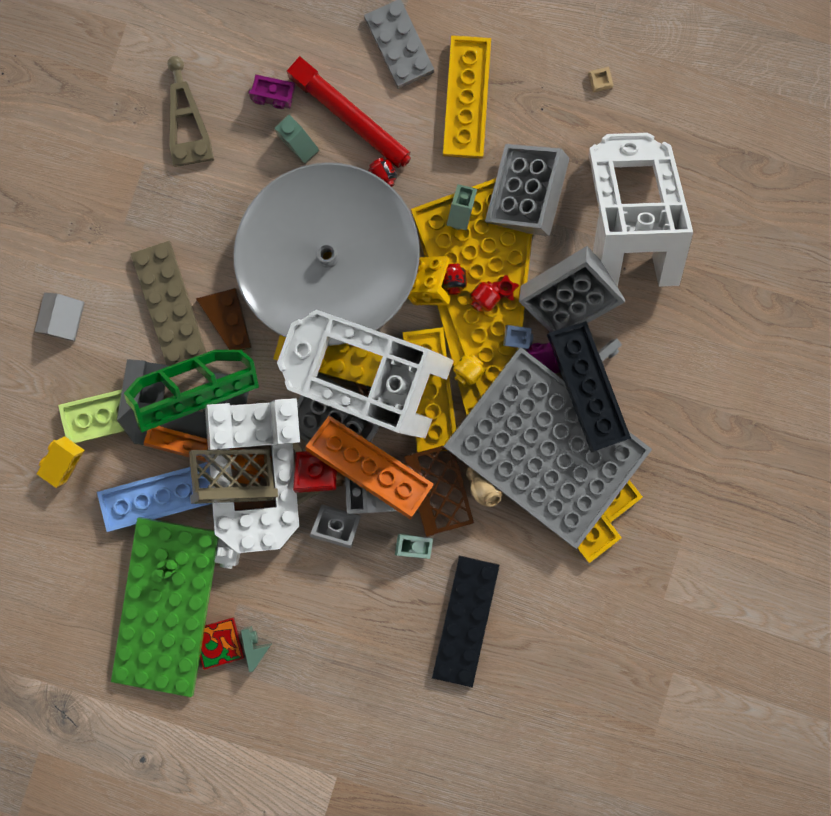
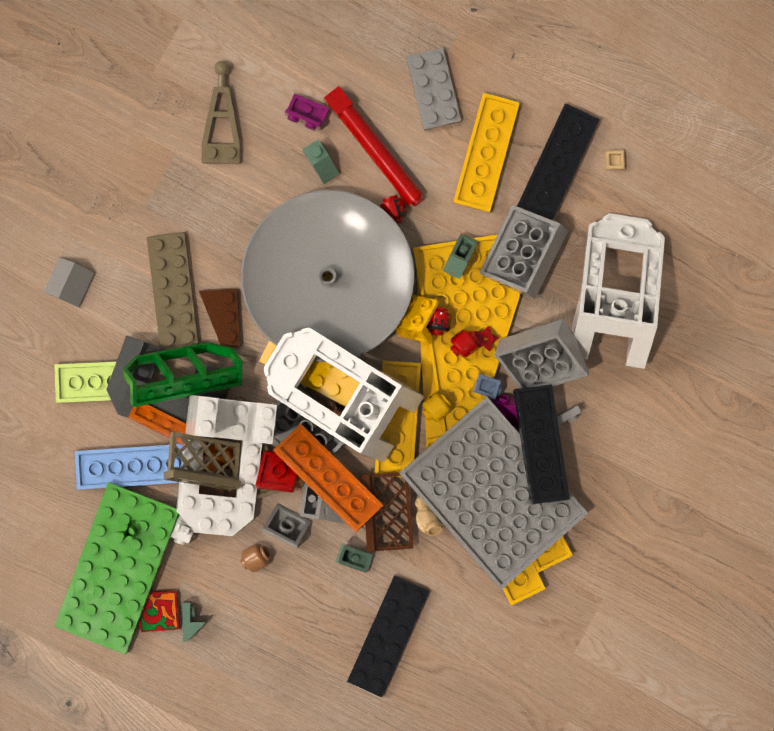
camera: 10 degrees right, 0 degrees up
yellow brick [37,436,85,488] -> none
none -> medium nougat head [241,544,271,572]
none -> black plate [517,103,599,220]

